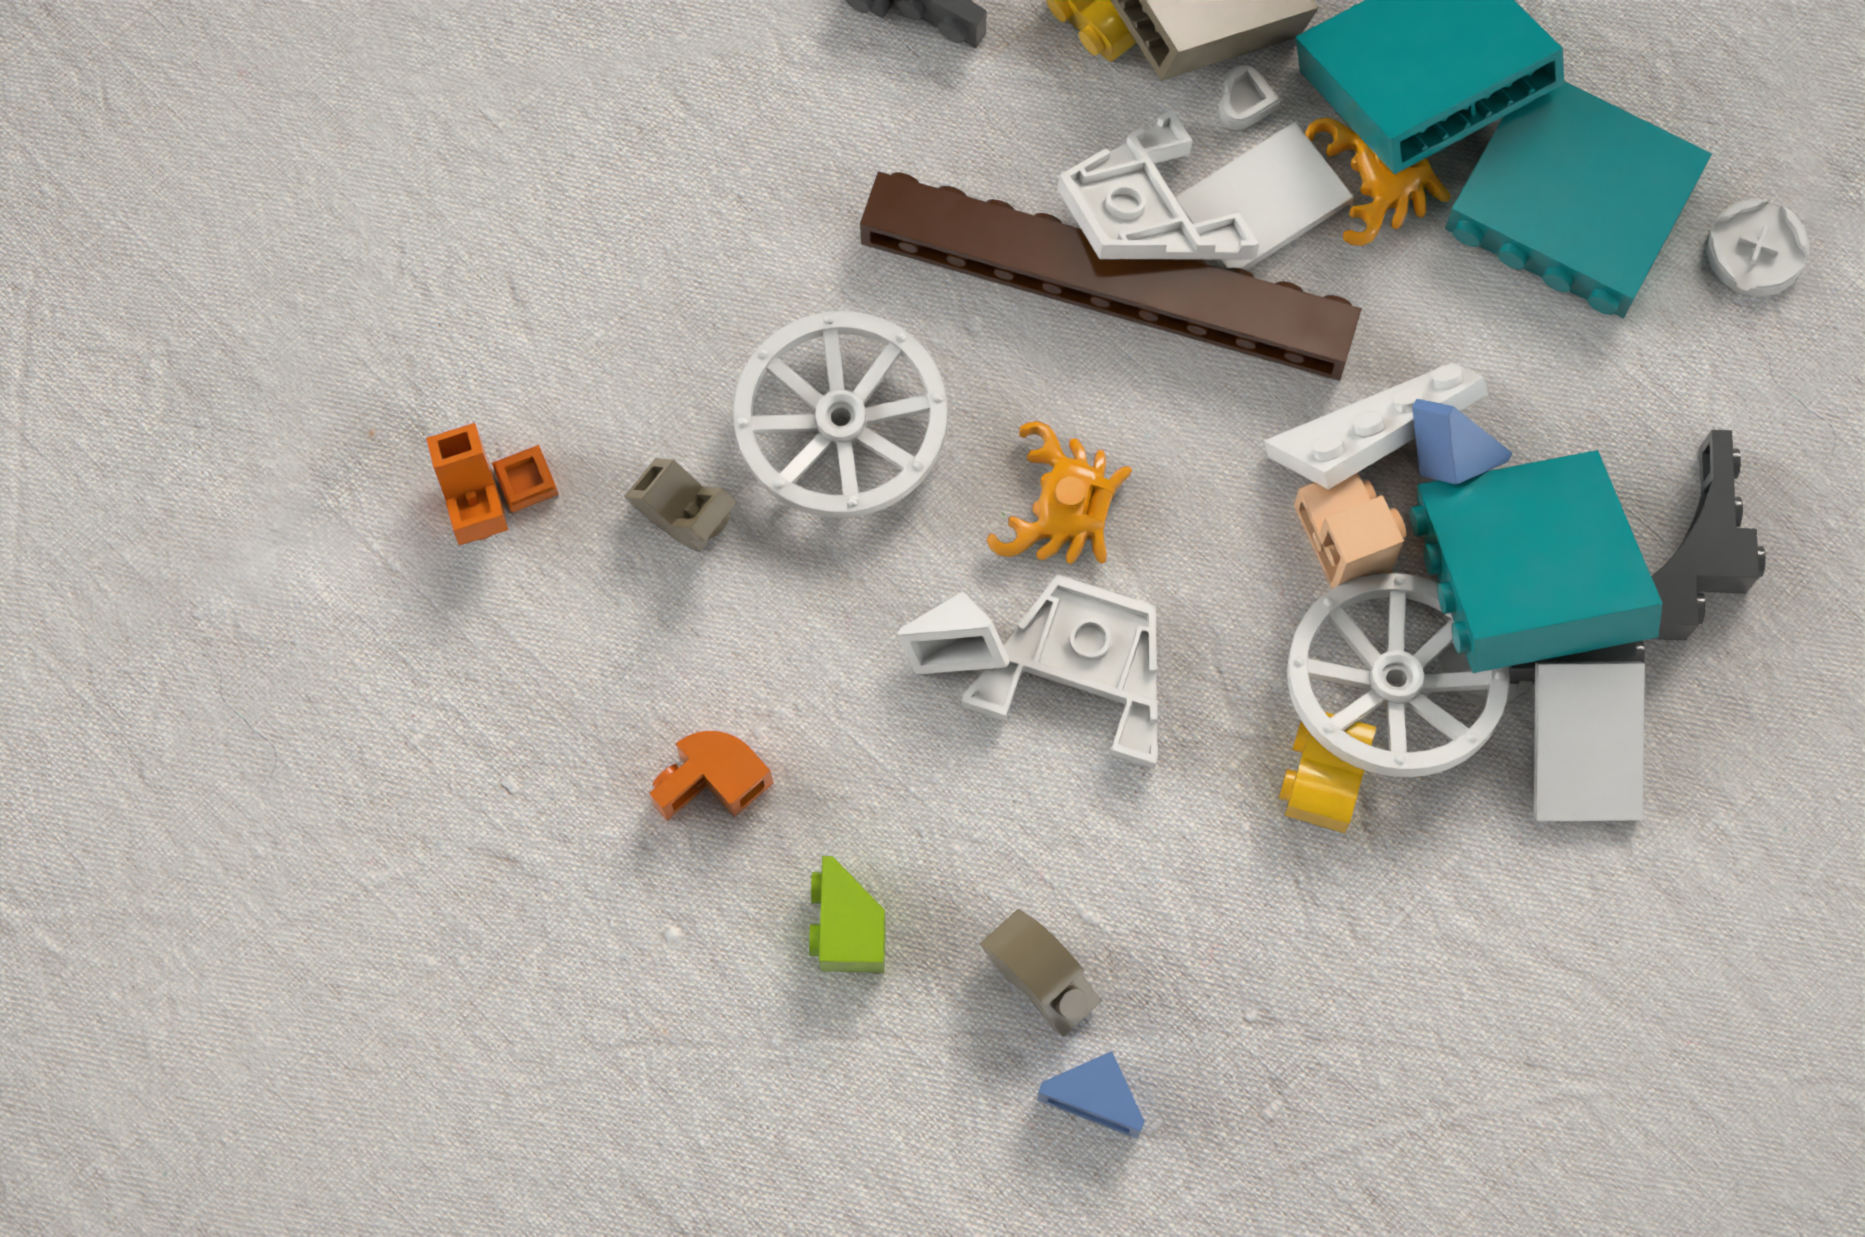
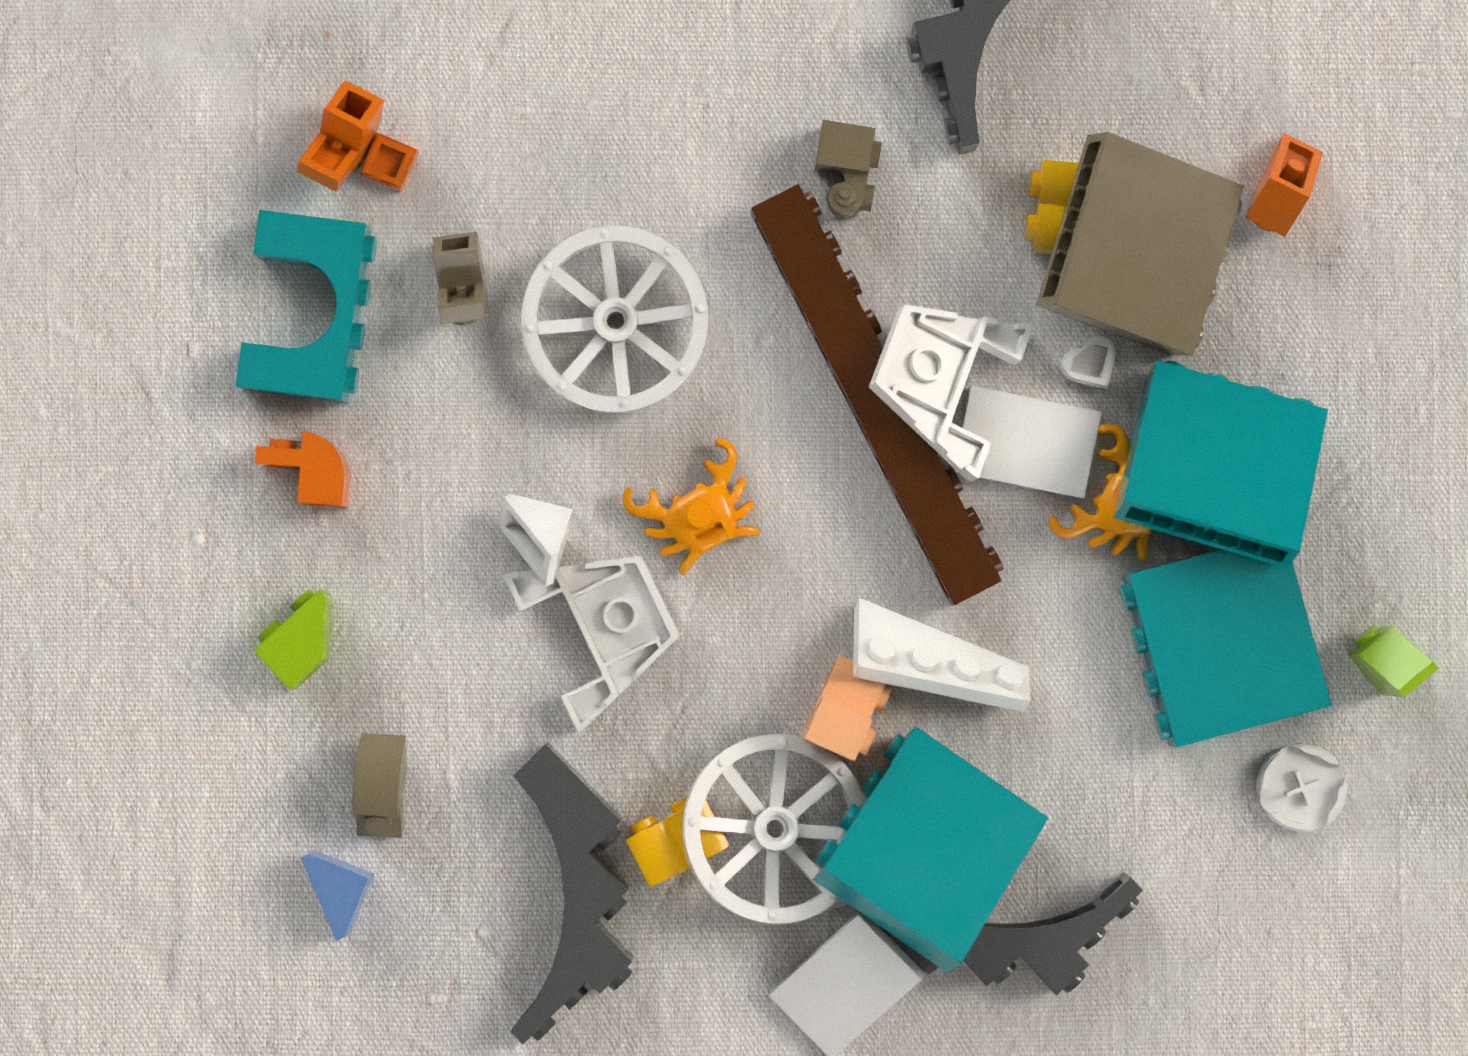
camera: 40 degrees right, 15 degrees up
medium blue slope [1412,399,1512,485] -> none
none -> teal arch [235,210,377,404]
none -> dark grey arch [510,742,634,1044]
none -> dark tan brick [814,120,882,218]
none -> lime slope [1348,625,1439,698]

